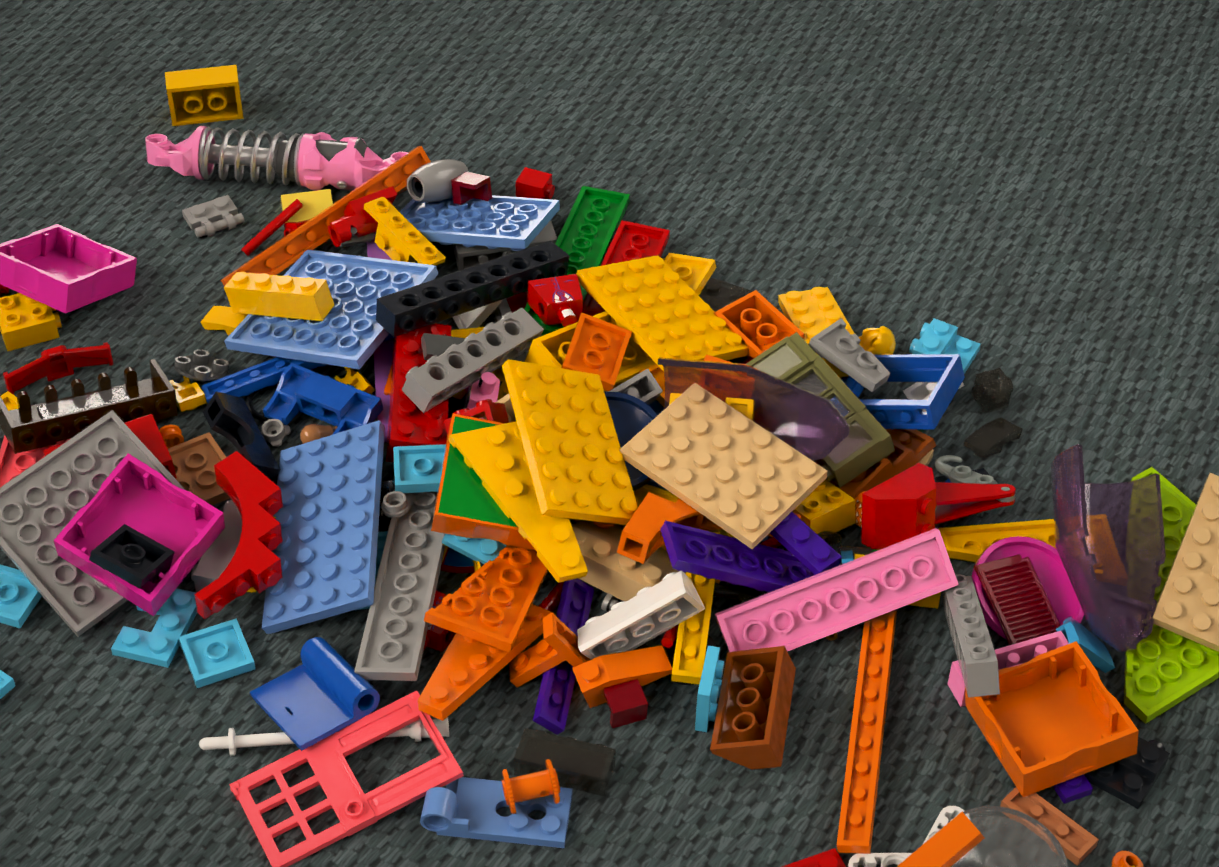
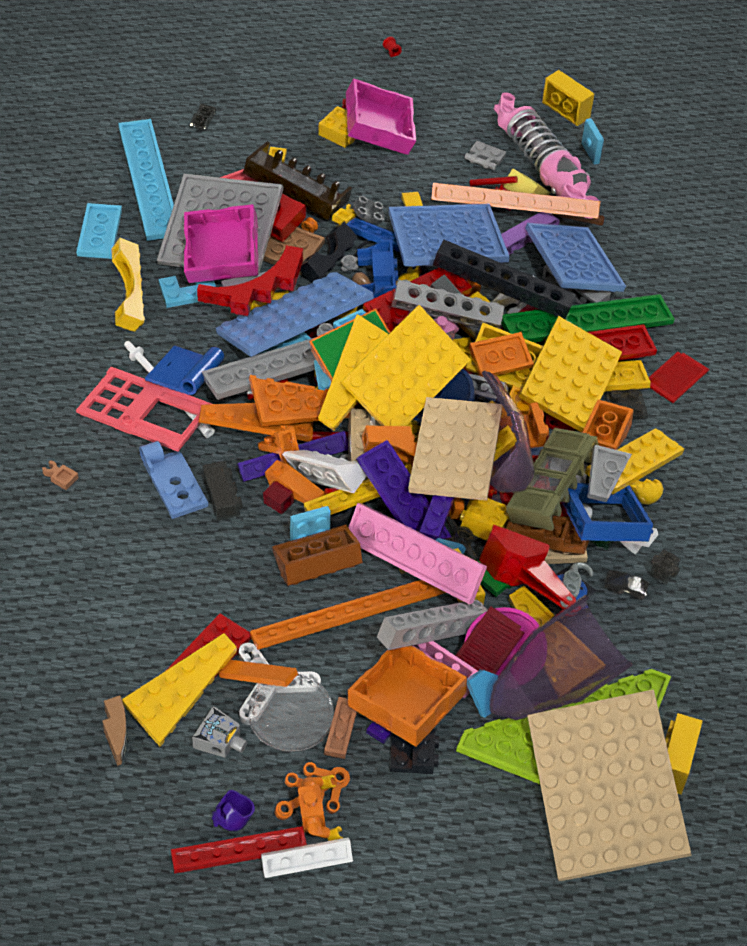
camera: 55 degrees right, 5 degrees up
red plate [2,342,113,395] -> none
black plate [89,524,174,589] -> none
medium azure plate [179,618,255,688] -> none
yellow brick [224,272,335,321] -> none
red plate [328,186,398,248] -> none
yellow bracket [364,197,446,266] -> none
light grey piece [407,159,469,203] -> none
dark red panel [451,172,492,205] -> none
orange hose [501,759,560,814] -> none
red brick [515,167,555,199] -> none
red torso [527,274,583,327] -> none
medium azure plate [909,318,981,374] -> none
none -> yellow arch [111,238,145,331]
none -> medium azure plate [581,118,604,165]
none -> red window [649,352,710,403]

